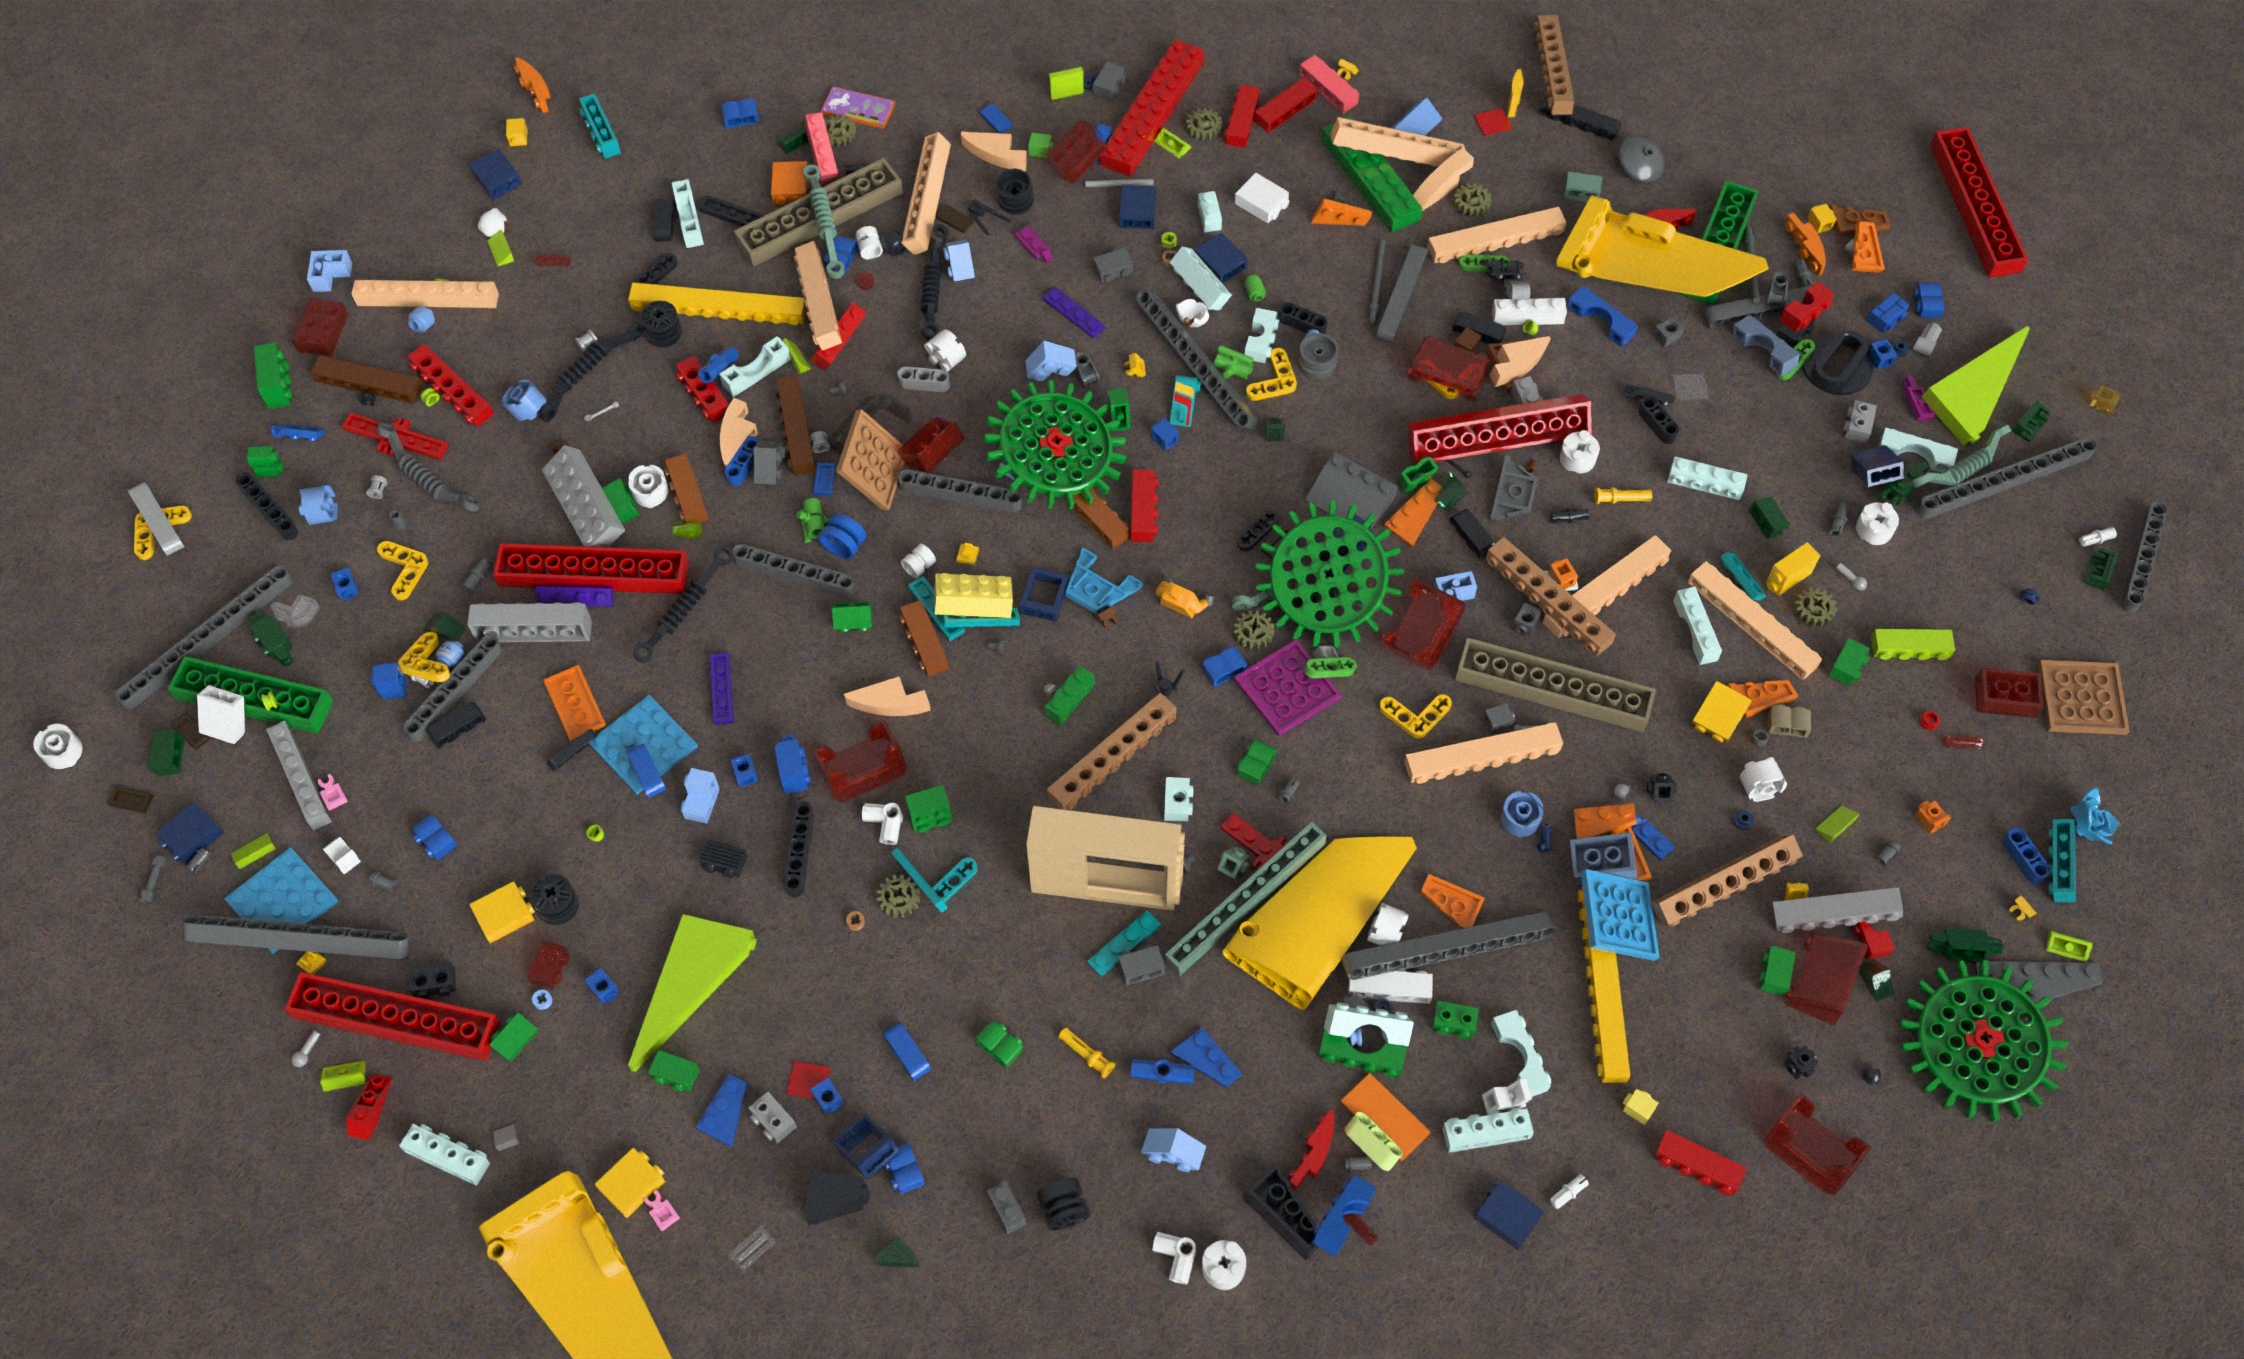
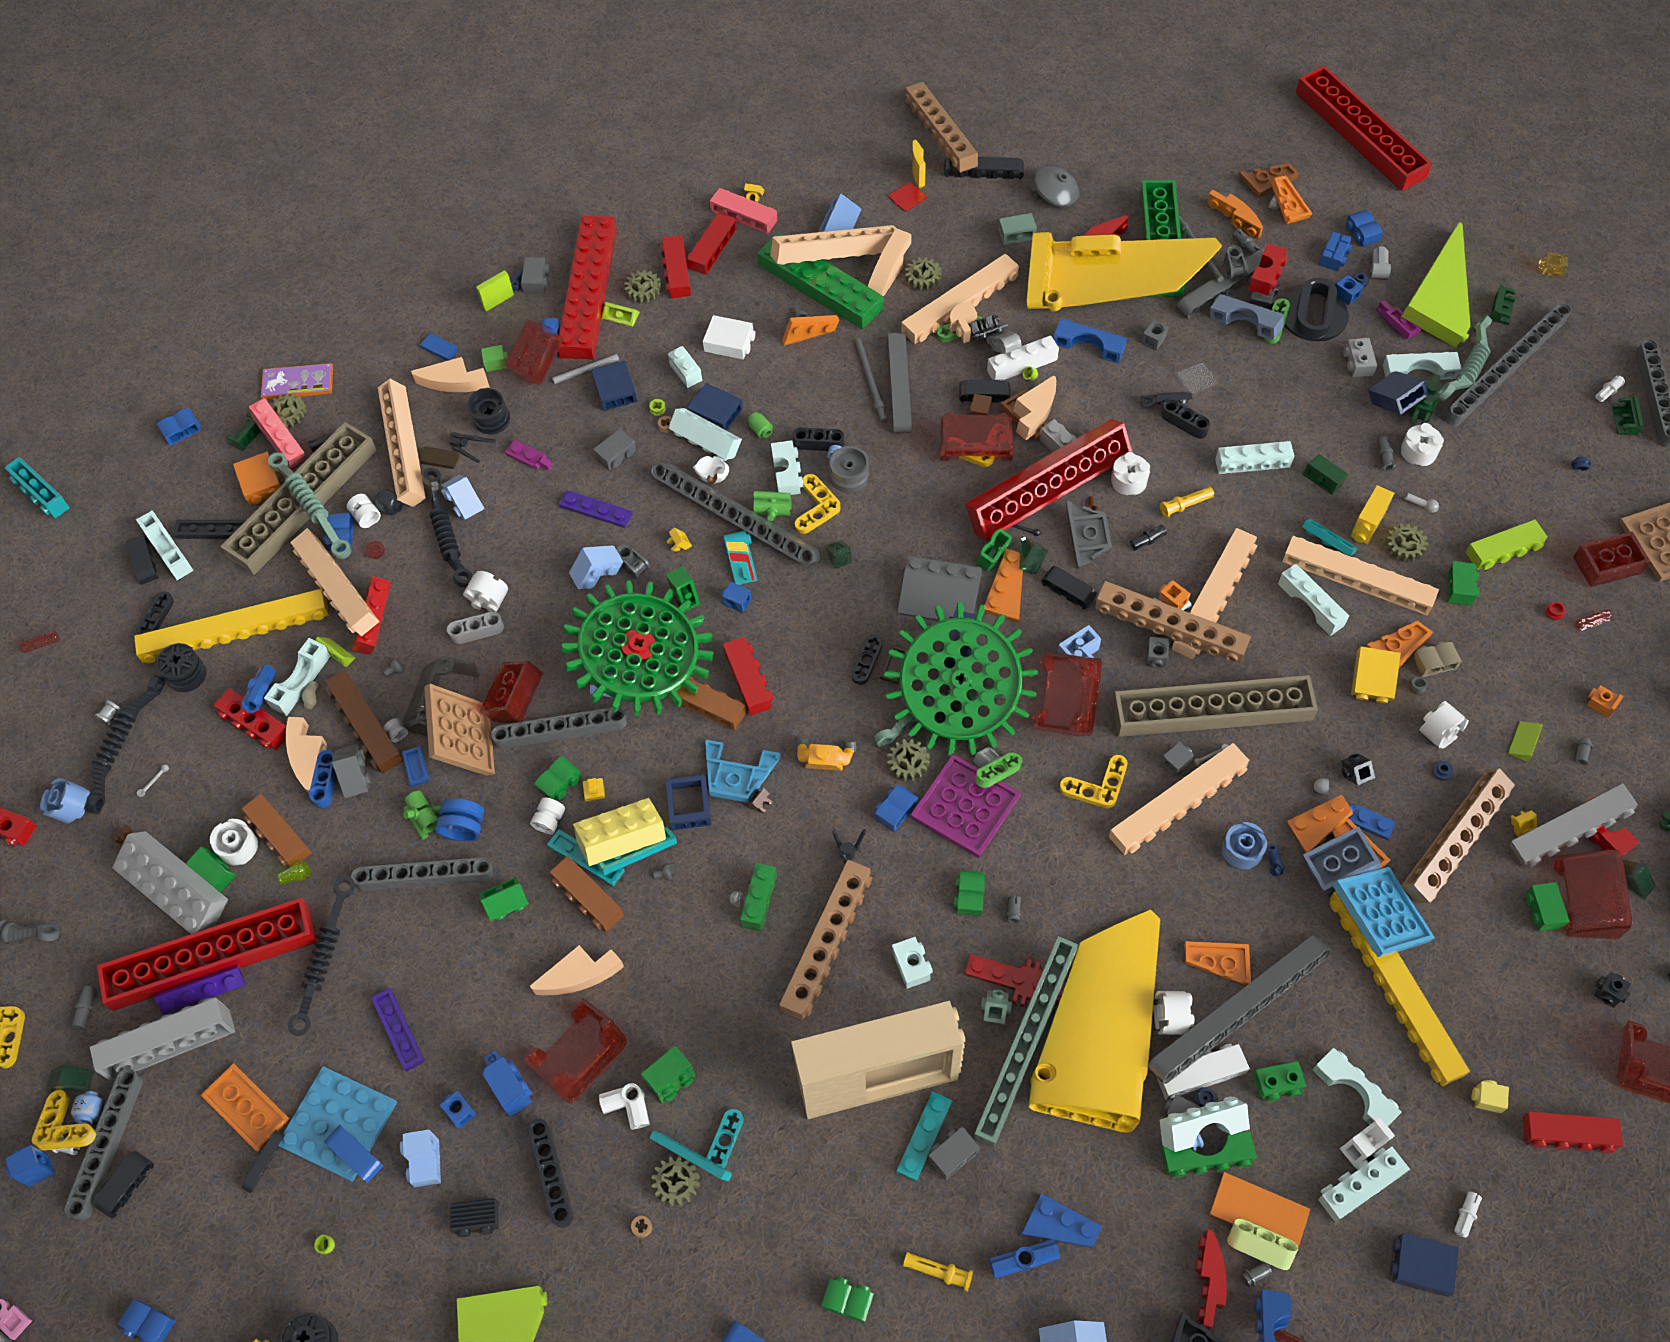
camera: 20 degrees left, 0 degrees up
yellow brick [1807,204,1836,234] -> none
none -> dark tan arm [302,681,319,709]
none -> green brick [534,756,581,801]
none -> light nougat brick [950,301,977,343]

